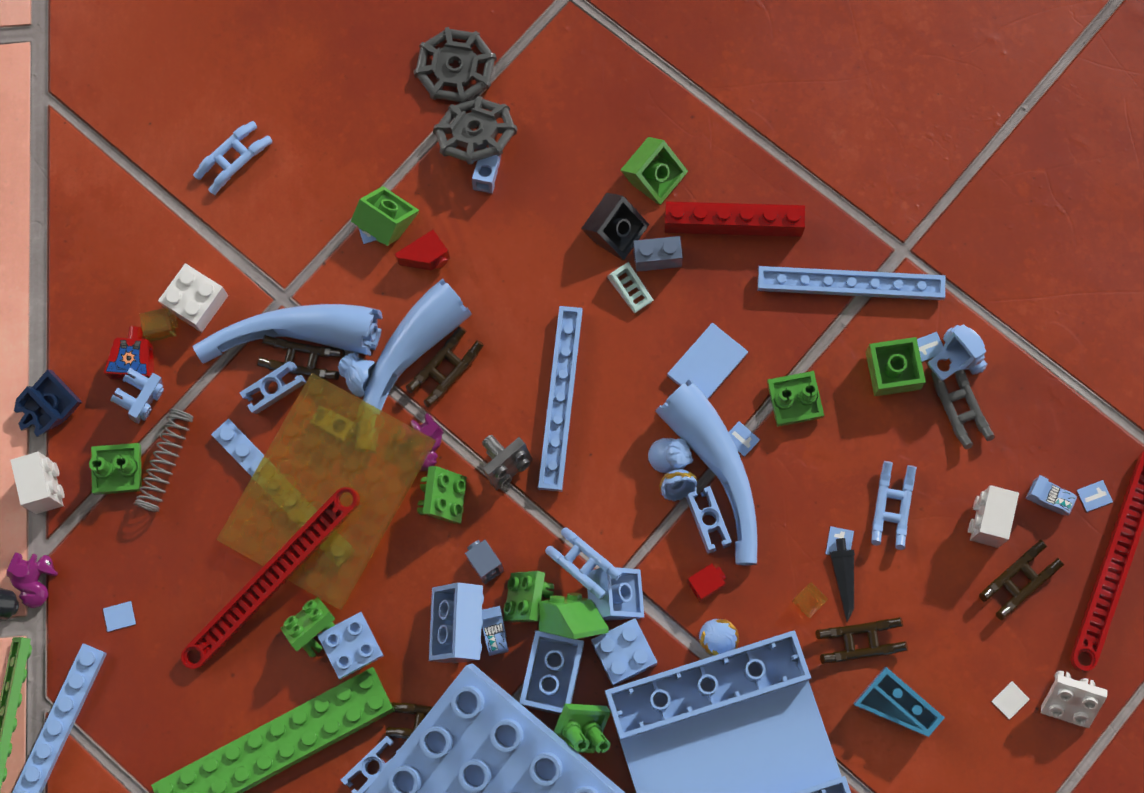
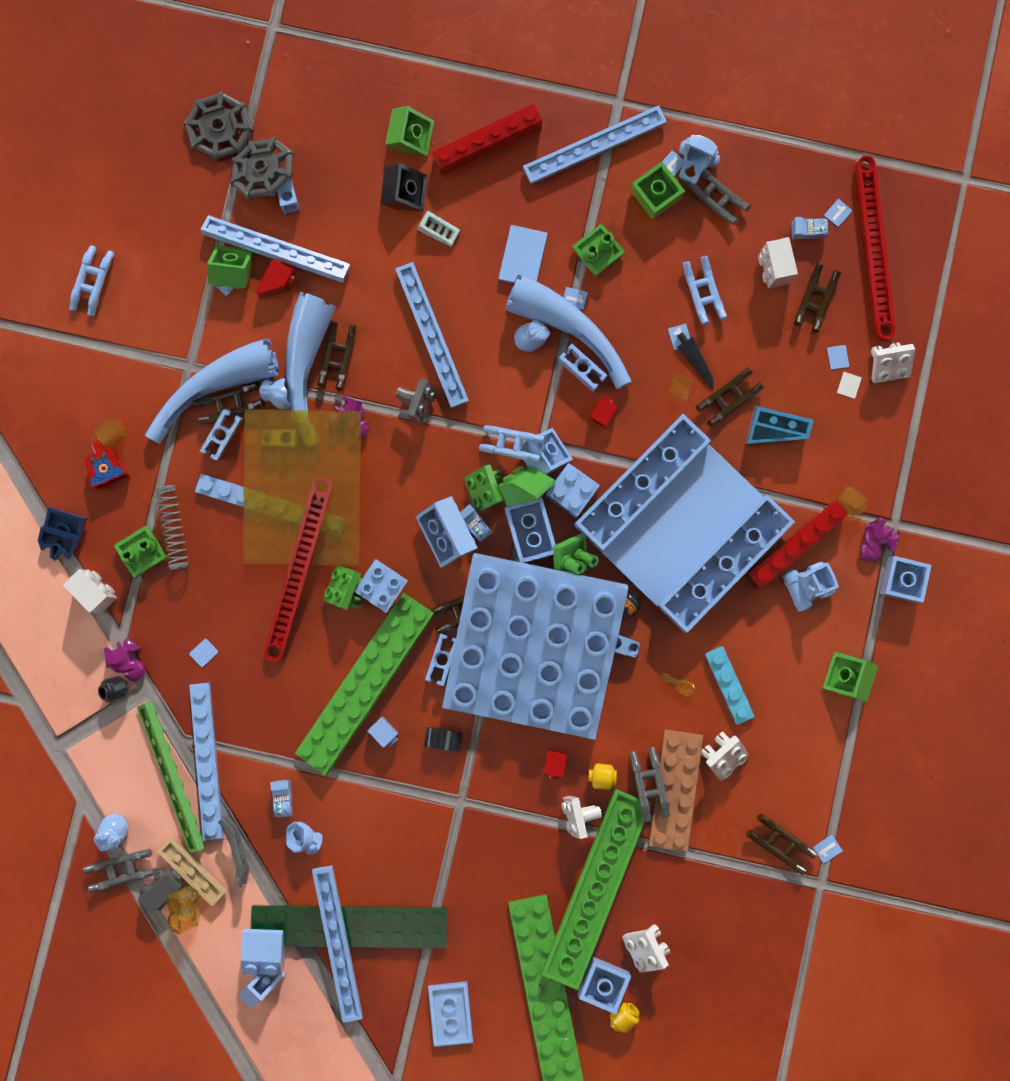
camera: 35 degrees left, 10 degrees up
light blue plate [110,368,164,424] -> none
white brick [158,263,229,332] -> none
bright green plate [417,466,467,524] -> none
sand blue brick [465,540,504,585] -> none
sand blue brick [633,236,683,272] -> none
light blue hair [660,469,697,501] -> none
light blue hair [699,619,739,656] -> none
none -> light blue plate [201,215,350,283]
none -> light blue sticker [827,345,849,370]

